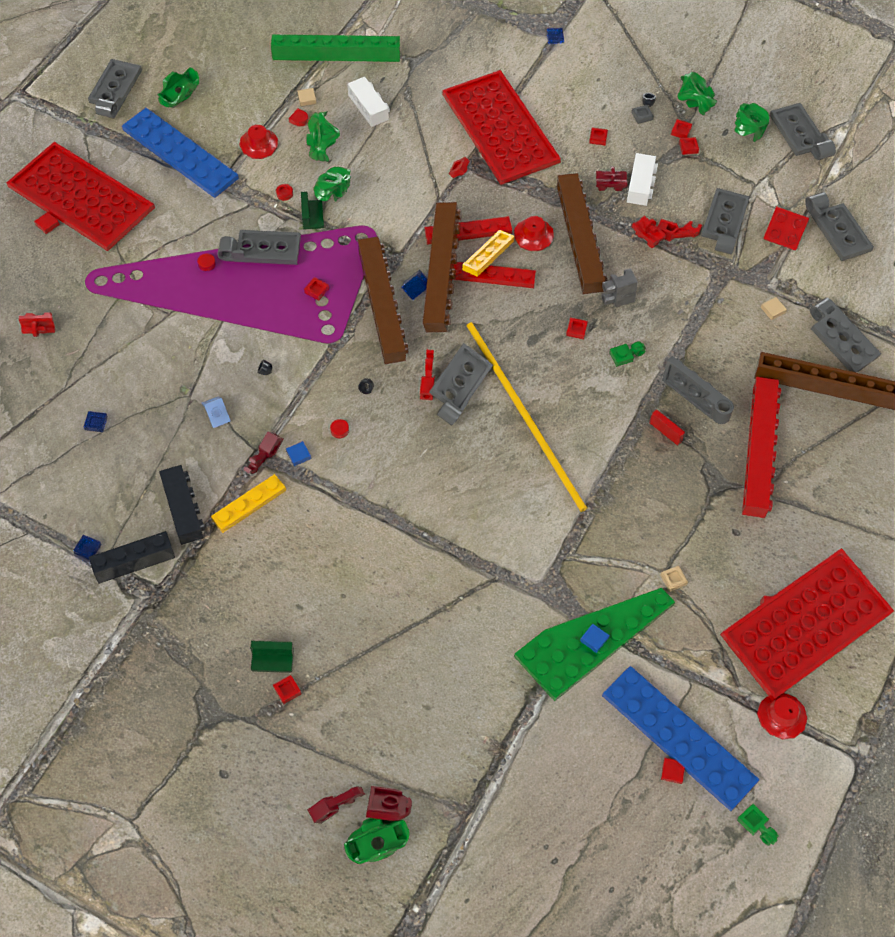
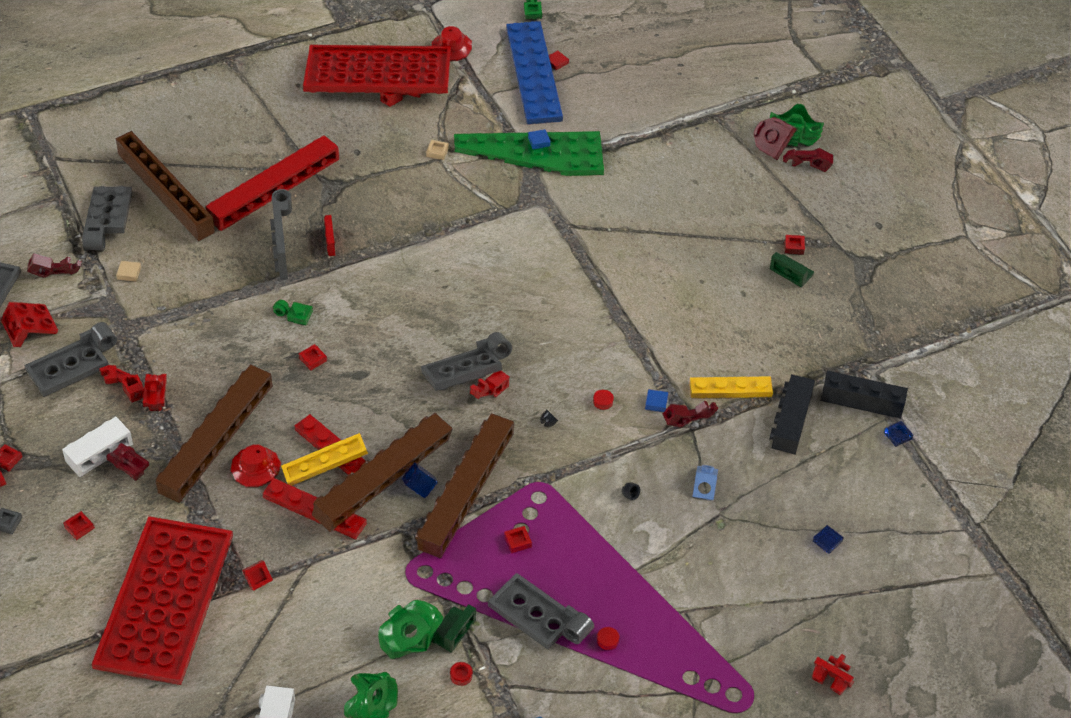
camera: 145 degrees left, 10 degrees down
yellow piece [467,322,587,512] -> none
flat silver hips [601,268,638,307] -> none
none -> dark red piece [27,253,82,278]

